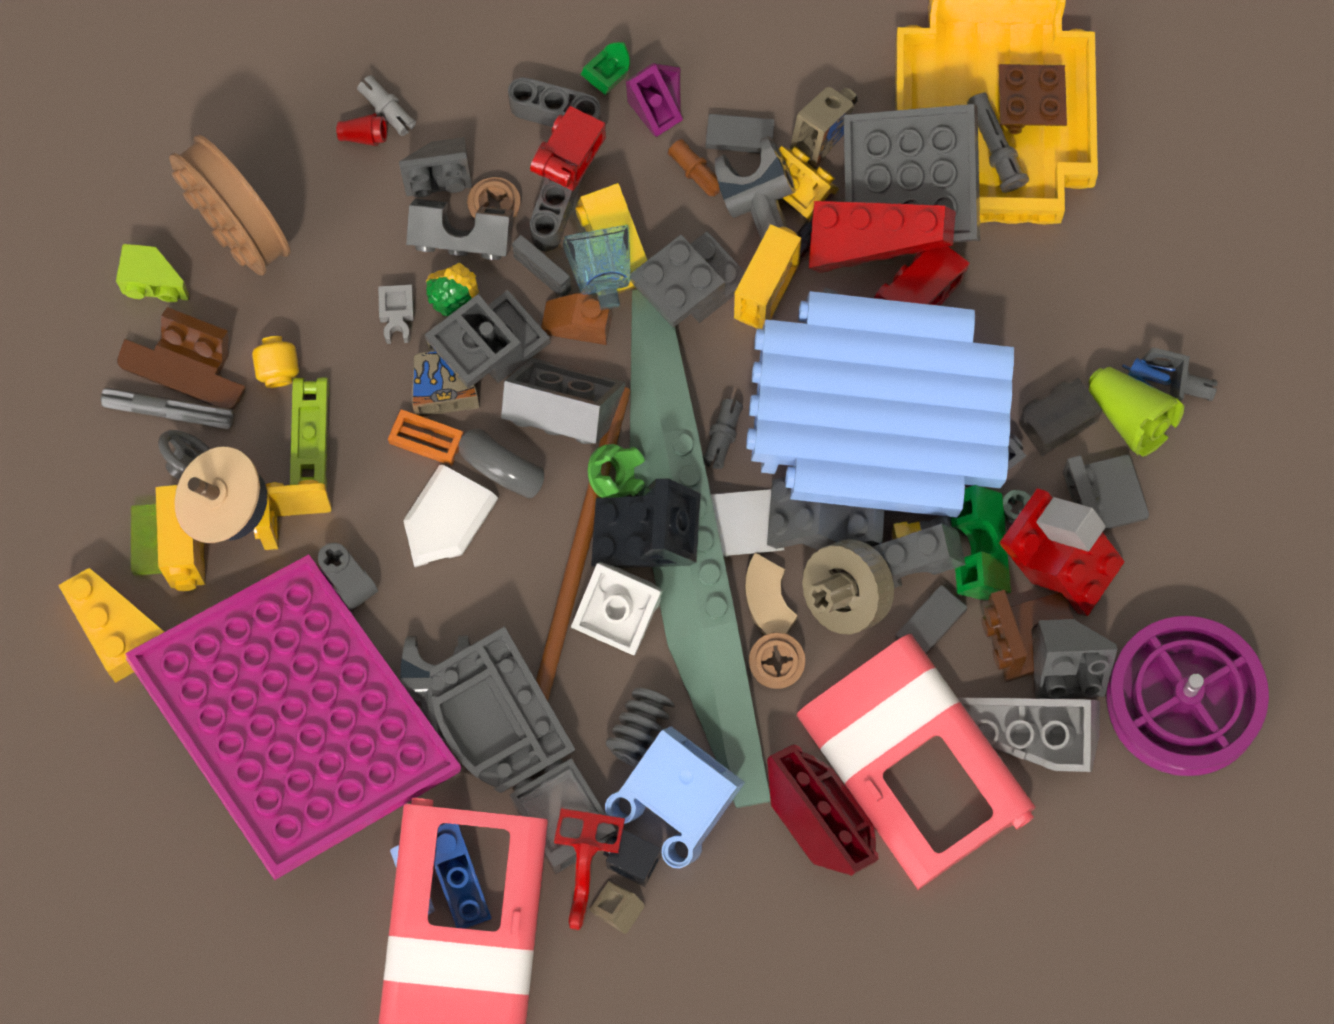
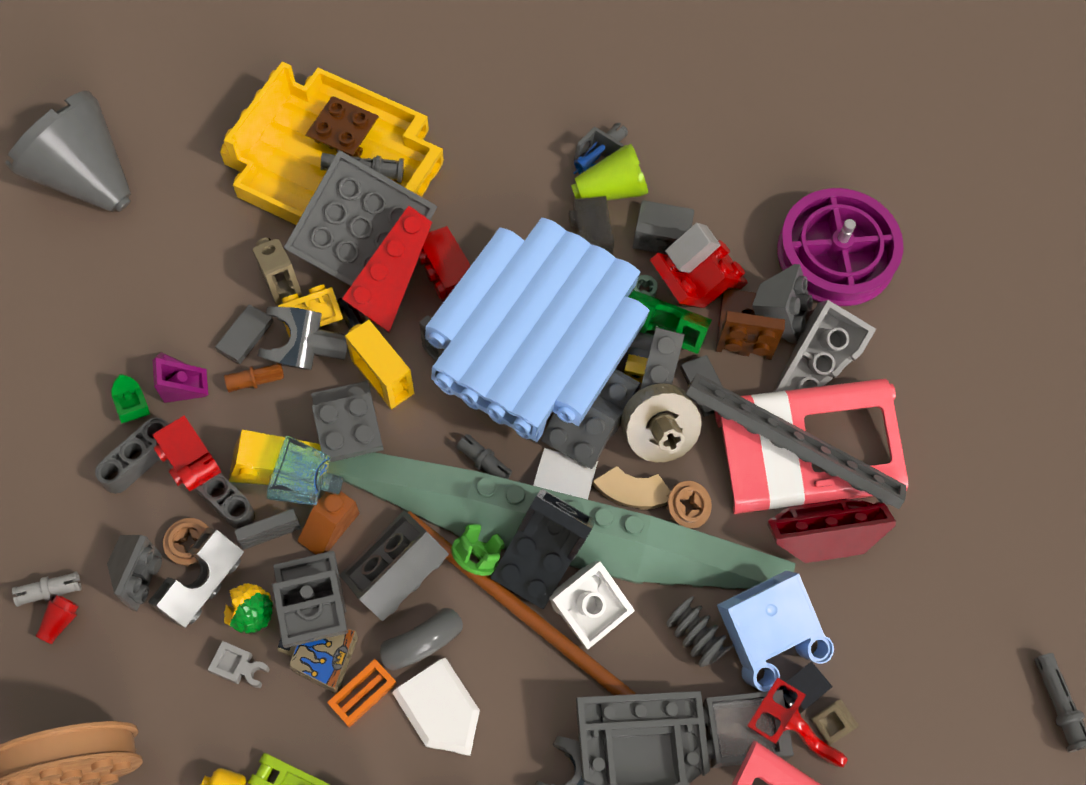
camera: 70 degrees left, 5 degrees down
none -> dark grey plate [686,373,907,509]

